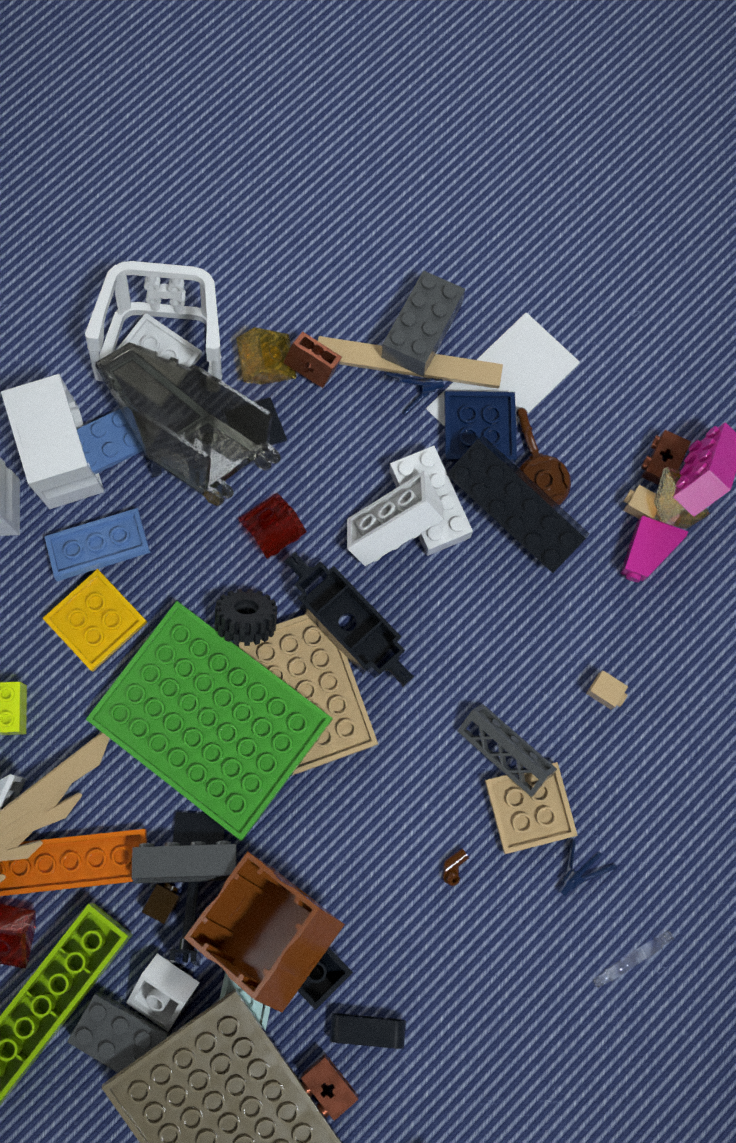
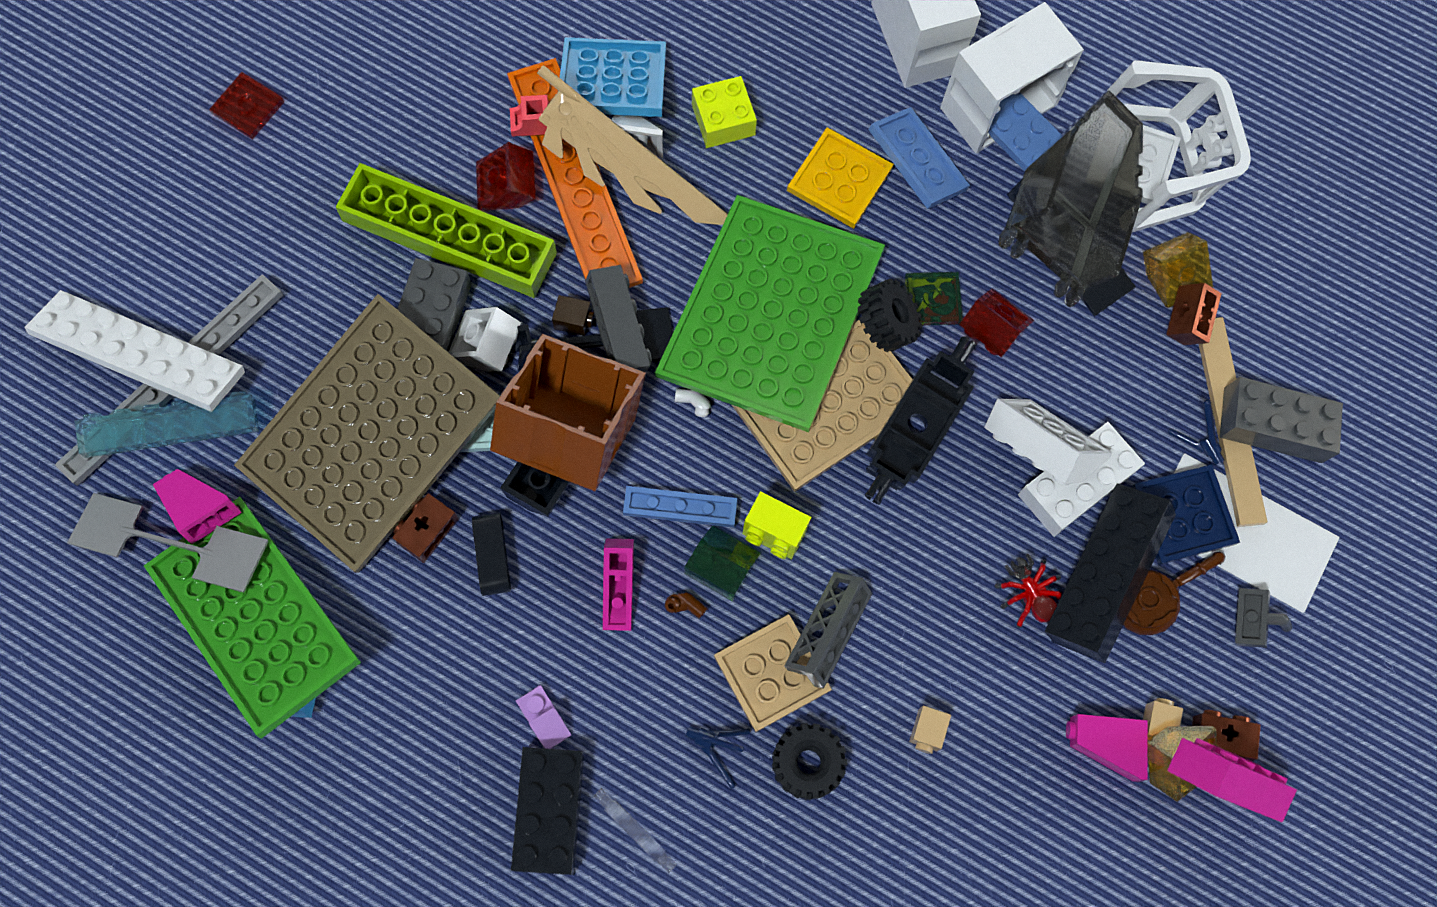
camera: 75 degrees right, 5 degrees down
none -> black brick [511,747,584,875]
none -> lavender slope [516,685,572,749]
none -> dark pink slope [603,538,634,631]
none -> medium blue plate [623,486,737,528]
none -> white arm [675,389,711,417]
none -> clear green slope [684,526,761,601]
none -> neon yellow brick [742,491,811,559]
none -> black tyre [772,723,847,800]
none -> clear green tile [905,272,963,326]
none -> animal [995,554,1062,628]
none -> dark grey plate [1235,588,1293,648]

